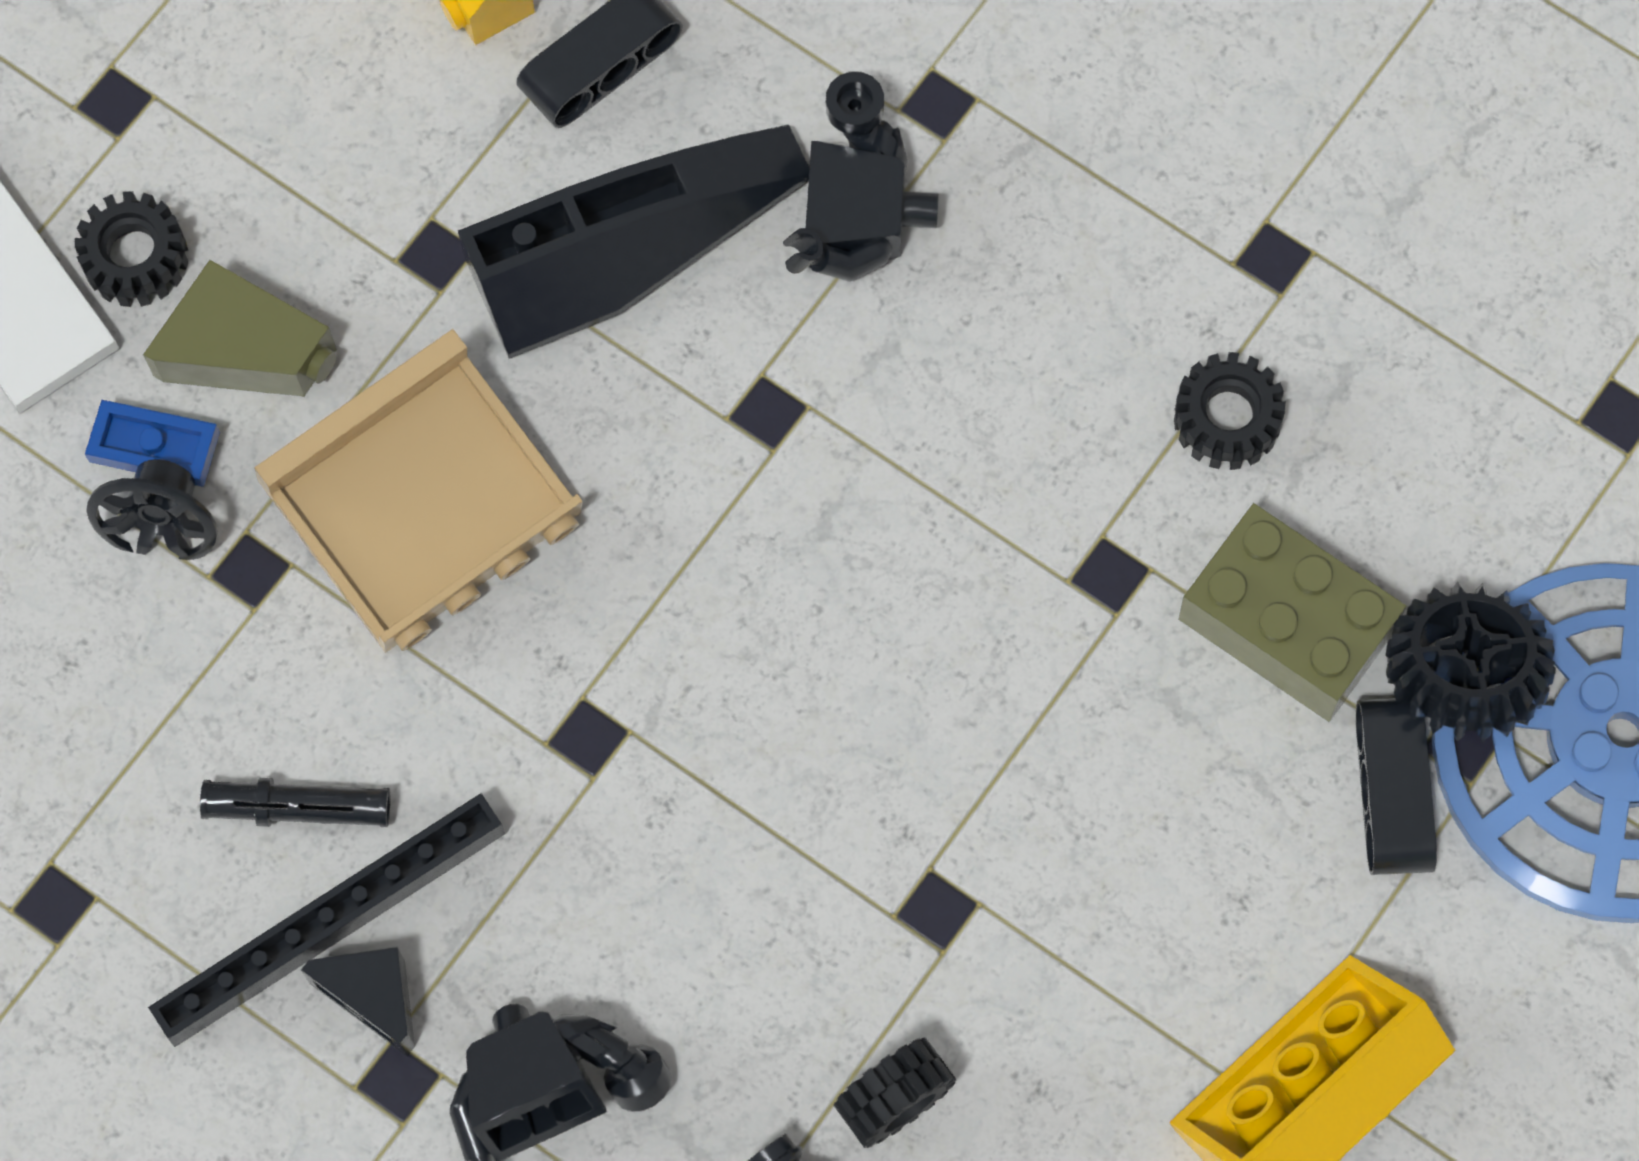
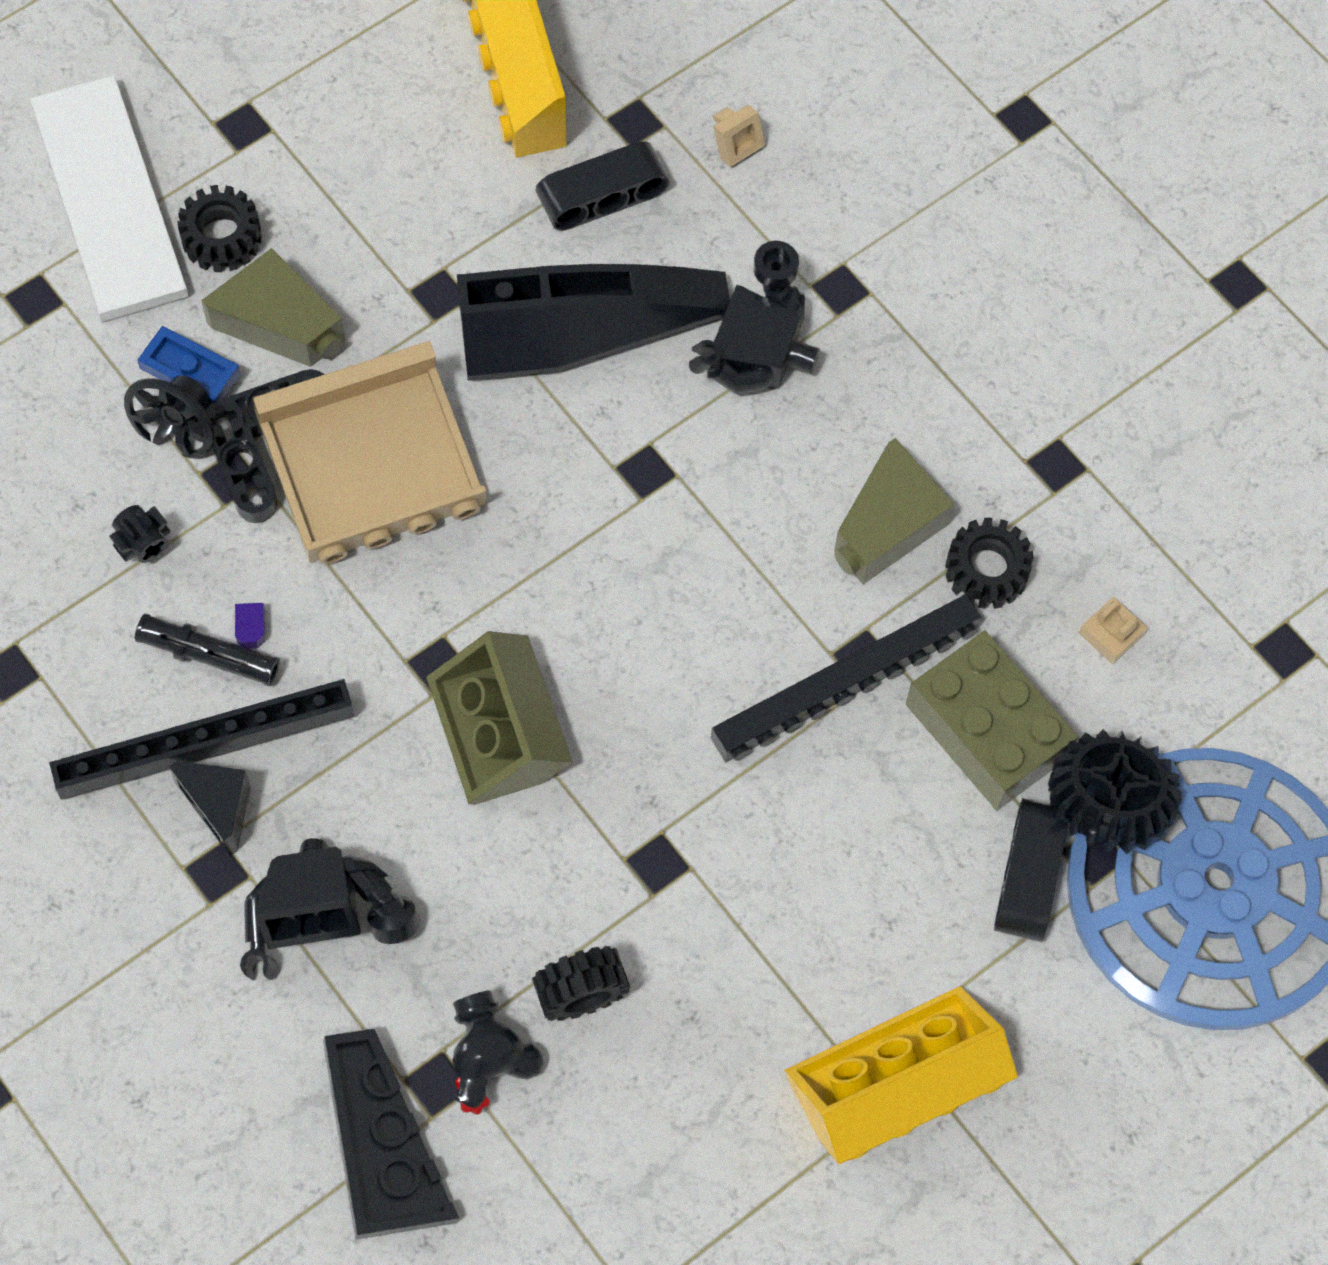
camera: 10 degrees right, 5 degrees down
none -> black gear [109,505,171,563]
none -> black beam [205,369,325,523]
none -> dark purple piece [235,602,265,649]
none -> olive slope [426,631,572,805]
none -> black piece [711,594,981,763]
none -> olive slope [834,438,954,585]
none -> tan tile [1079,597,1148,664]

